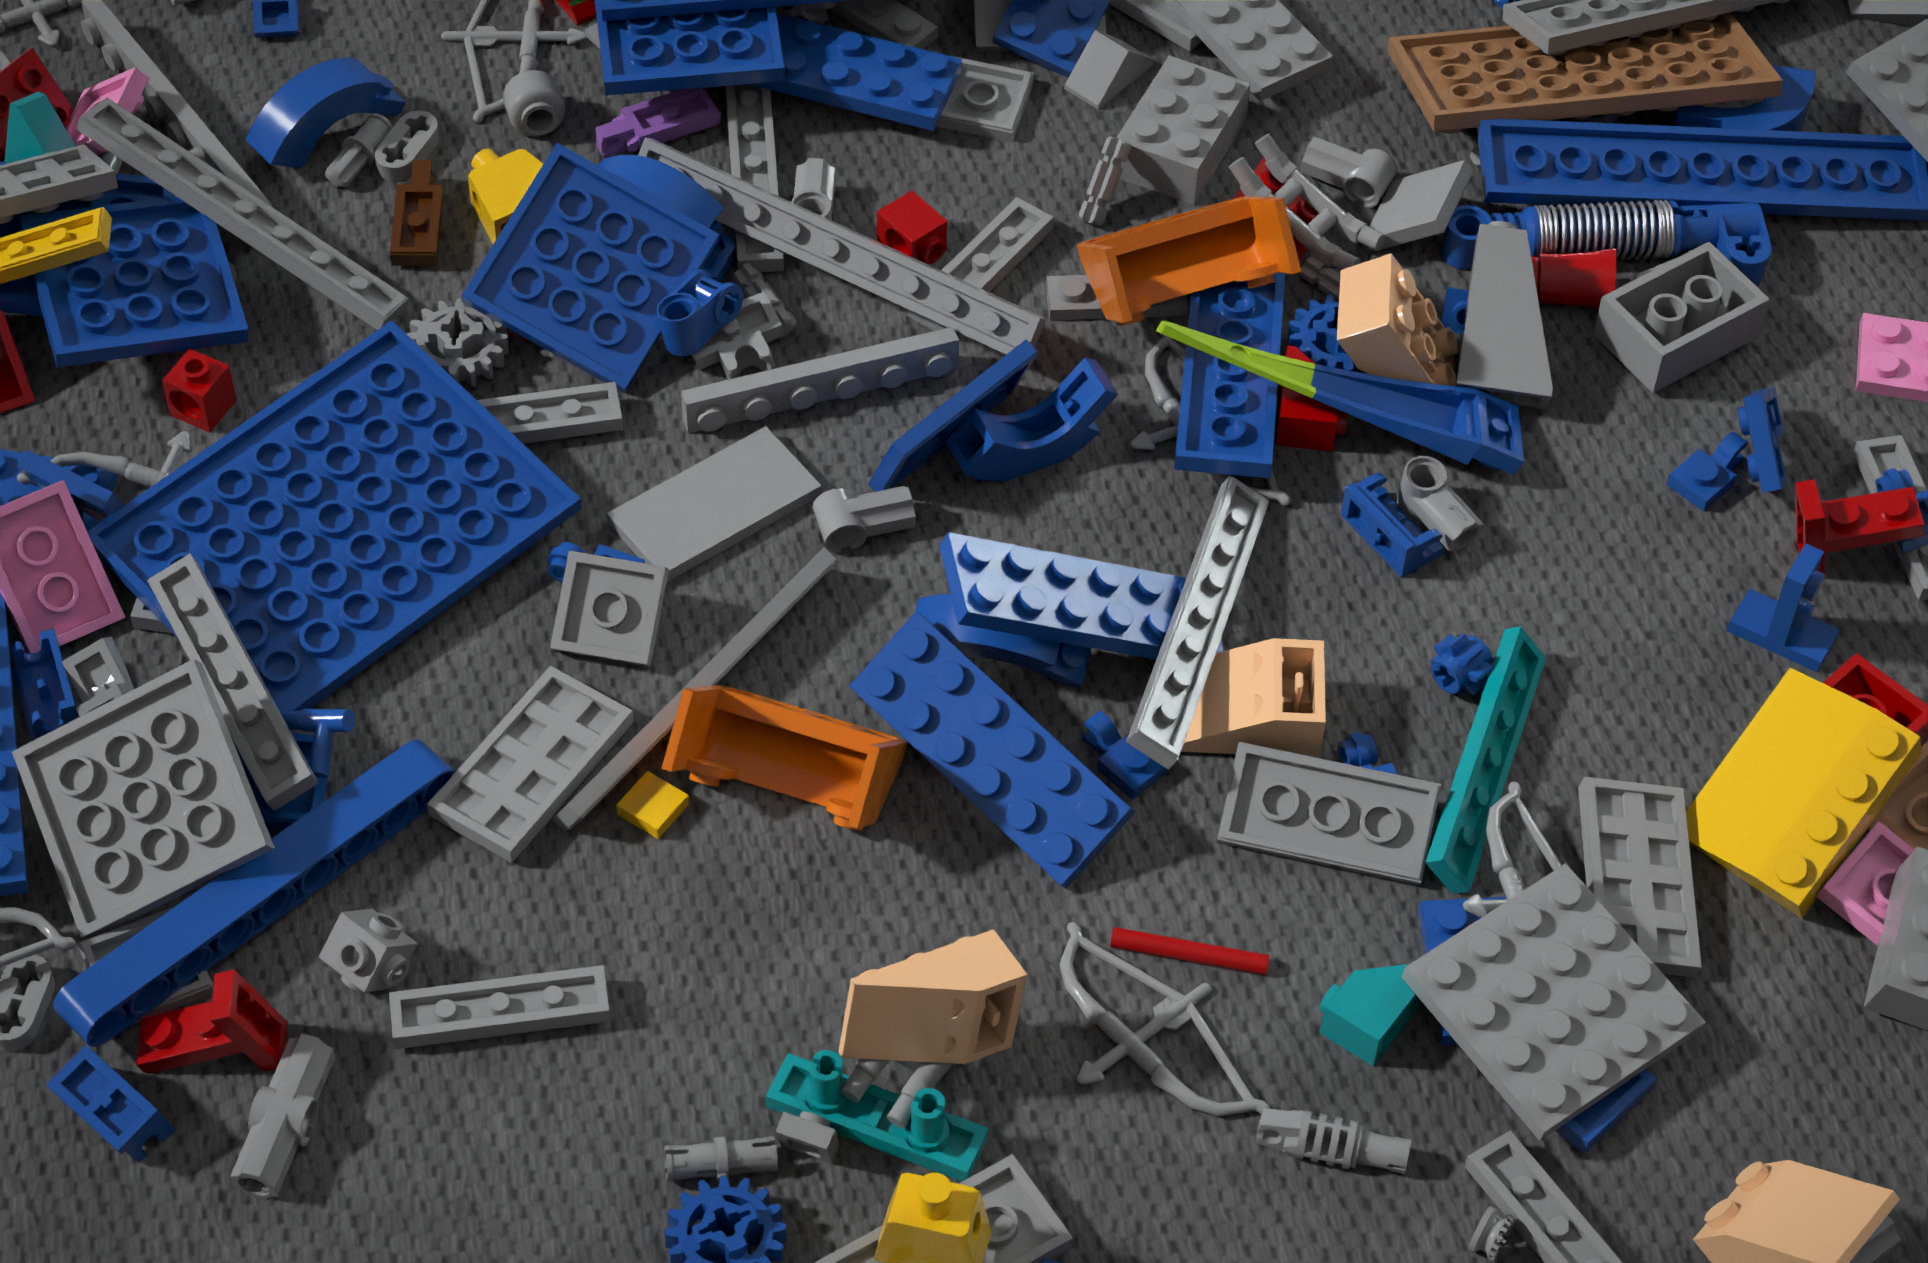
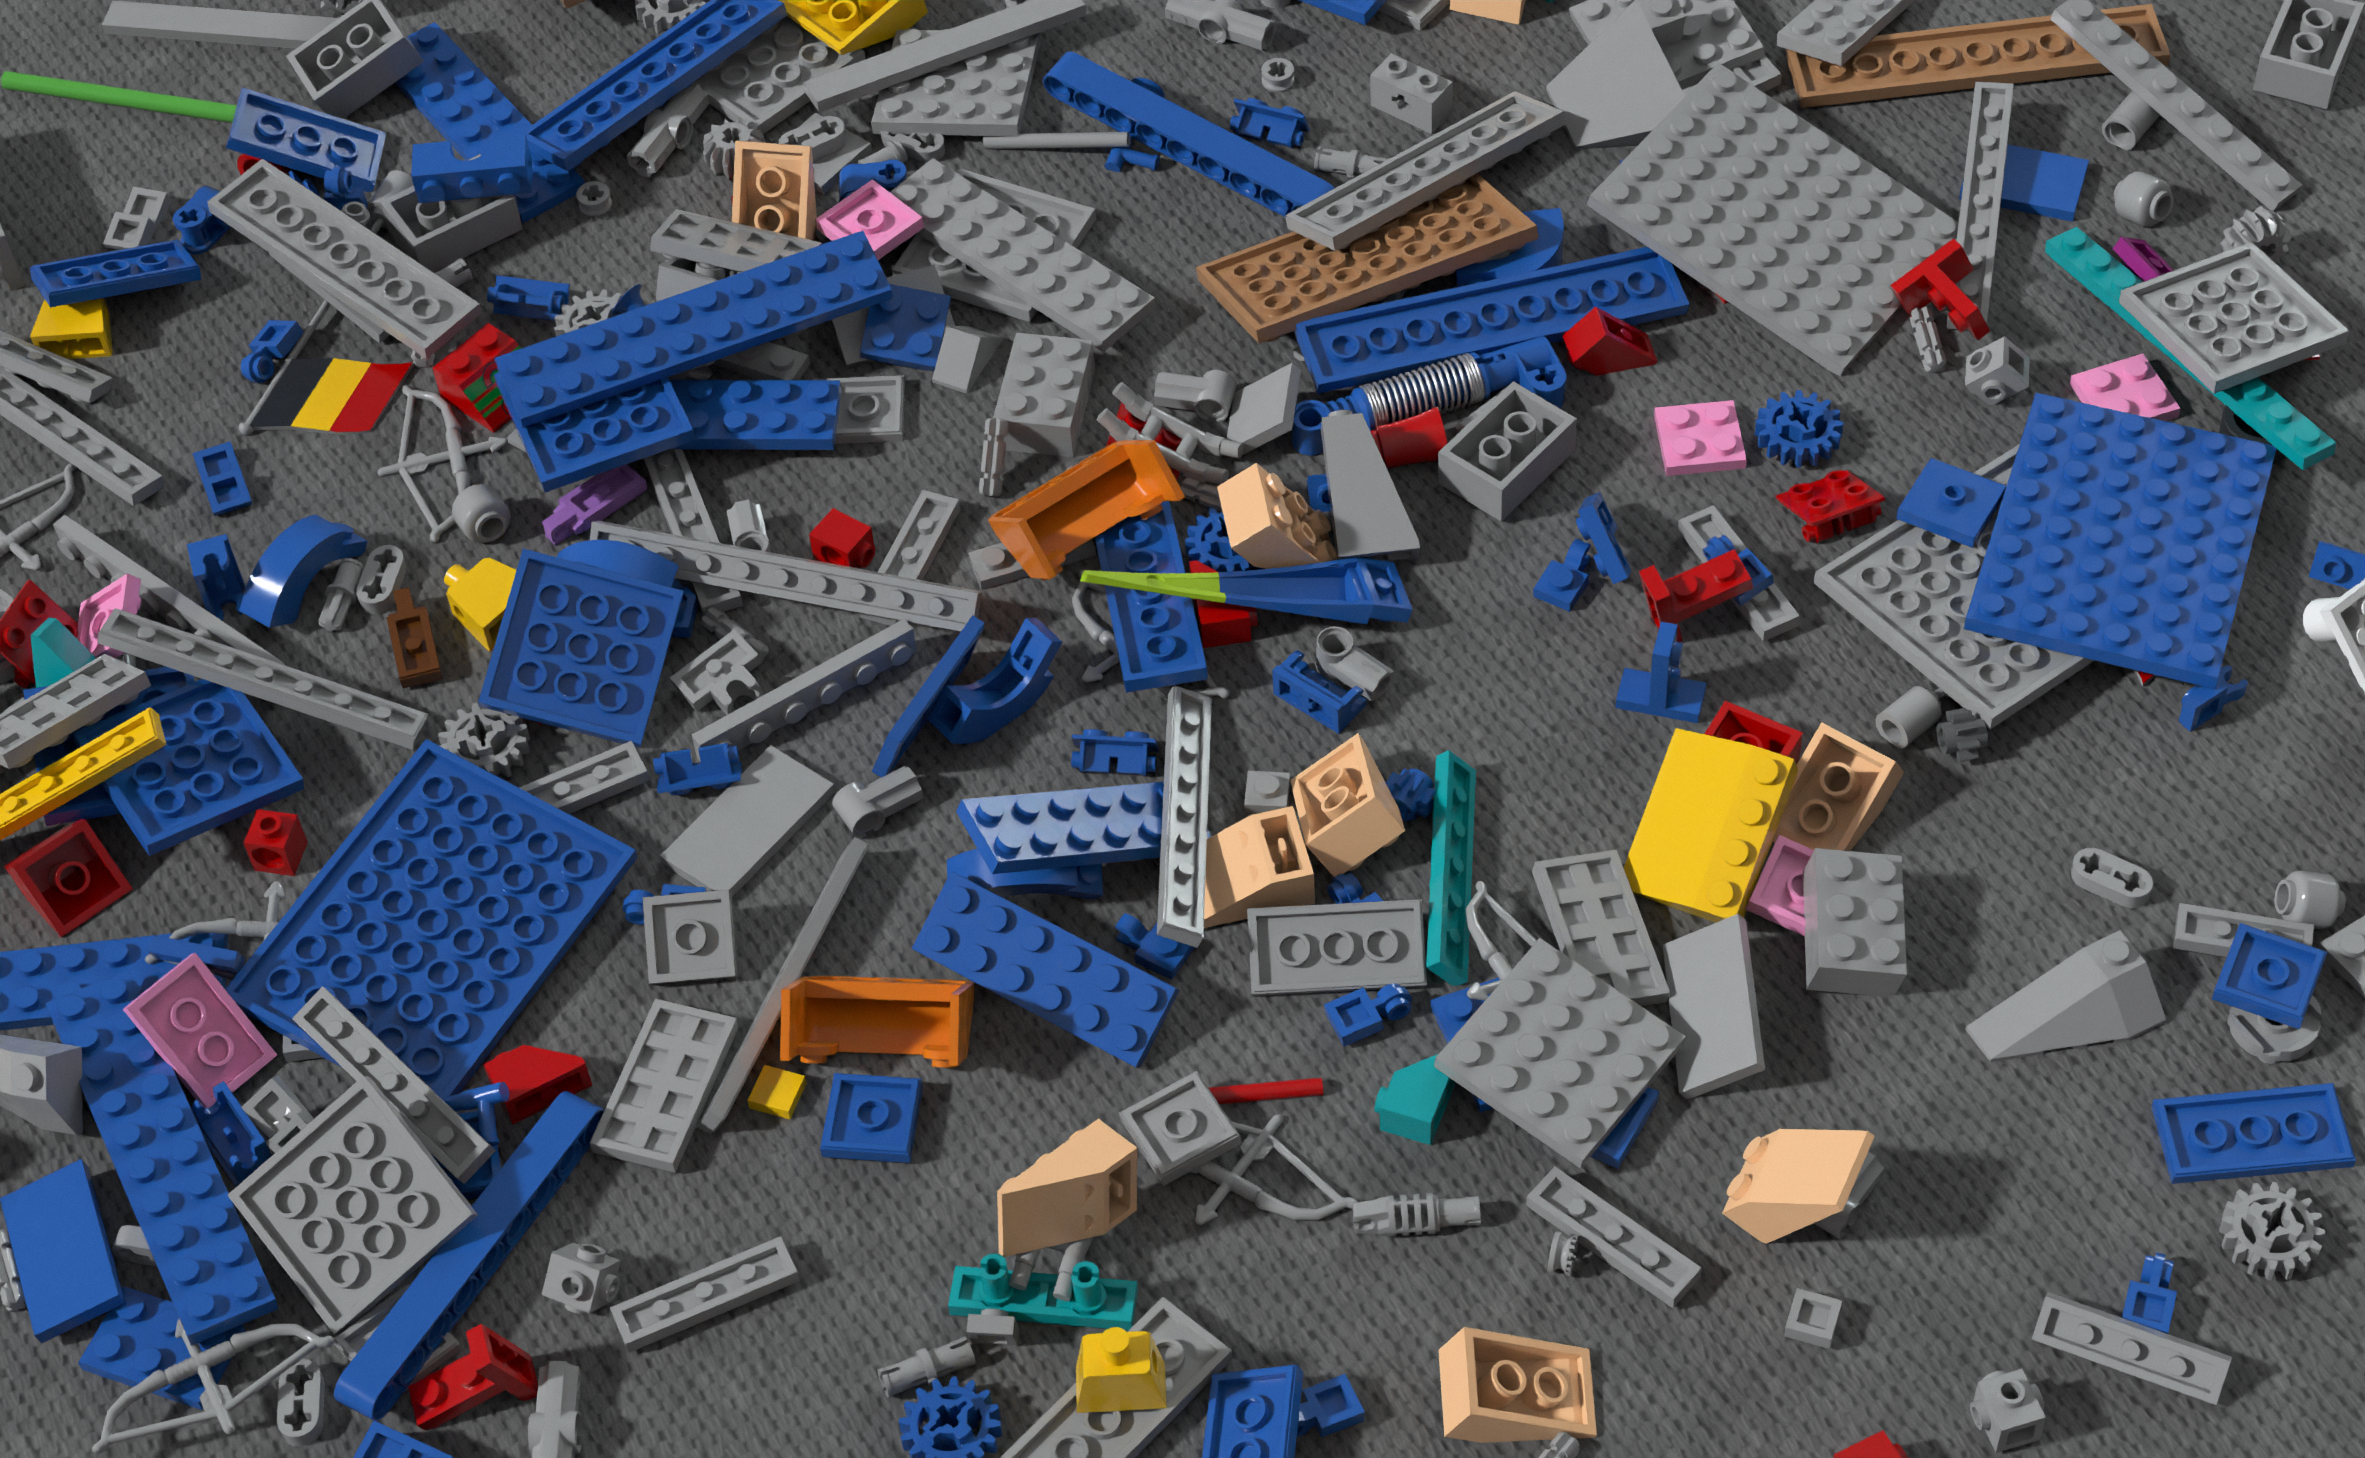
camera: 10 degrees left, 0 degrees up
blue piece [656,269,743,356] -> none
none -> blue hinge [187,534,246,621]
none -> red slope [483,1045,592,1125]
none -> blue hinge [653,743,742,795]
none -> blue plate [820,1073,923,1163]
none -> blue hinge [1071,729,1159,776]
none -> light grey tile [1119,1071,1242,1186]
none -> light grey plate [1244,771,1290,814]
none -> light nougat slope [1290,733,1405,877]
none -> blue plate [1324,983,1412,1047]
none -> red slope [1563,307,1658,376]
none -> light grey tile [1662,914,1765,1099]

